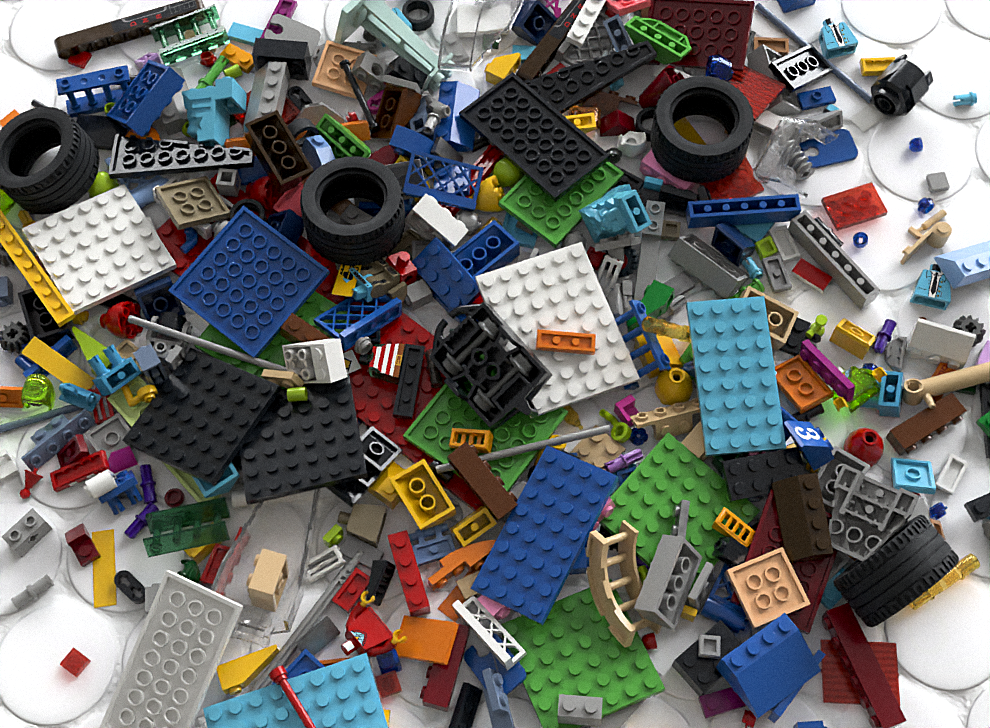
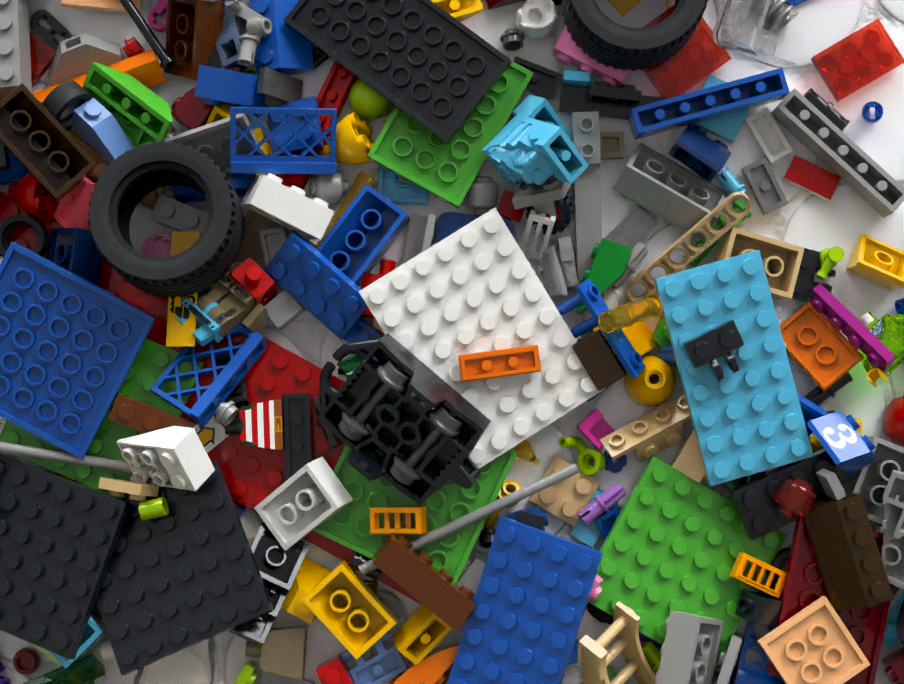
camera: 10 degrees left, 20 degrees up
flat silver plate [670,500,690,538] -> none
black plate [697,185,712,201] -> none
lime tile [754,235,778,260] -> none
none -> white slope [254,457,354,551]
none -> dark brown slope [572,329,627,391]
none -> tan beam [626,192,751,303]
none -> black hinge [682,320,745,381]
none -> clear red head [775,477,816,519]
none -> light grey tile [816,468,846,501]

